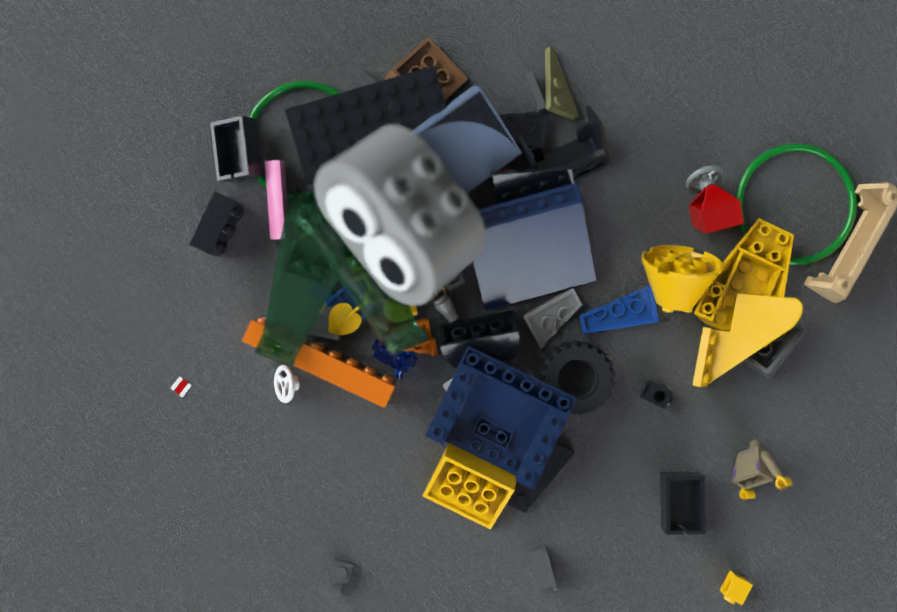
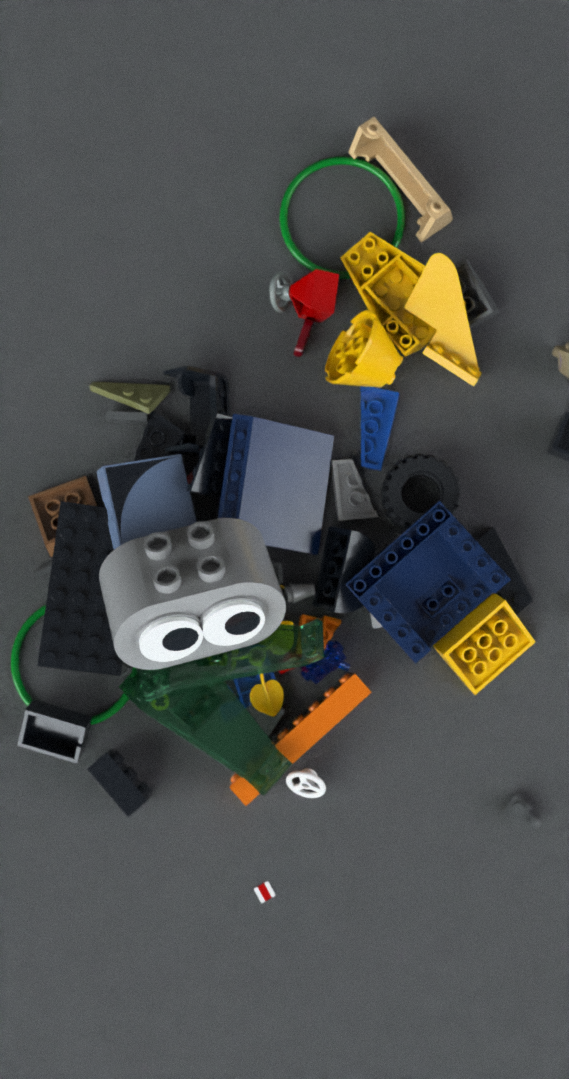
camera: 70 degrees left, 5 degrees down
bright pink brick [264,160,290,239] -> none
black brick [640,380,673,409] -> none
none -> dark red tile [293,318,314,358]

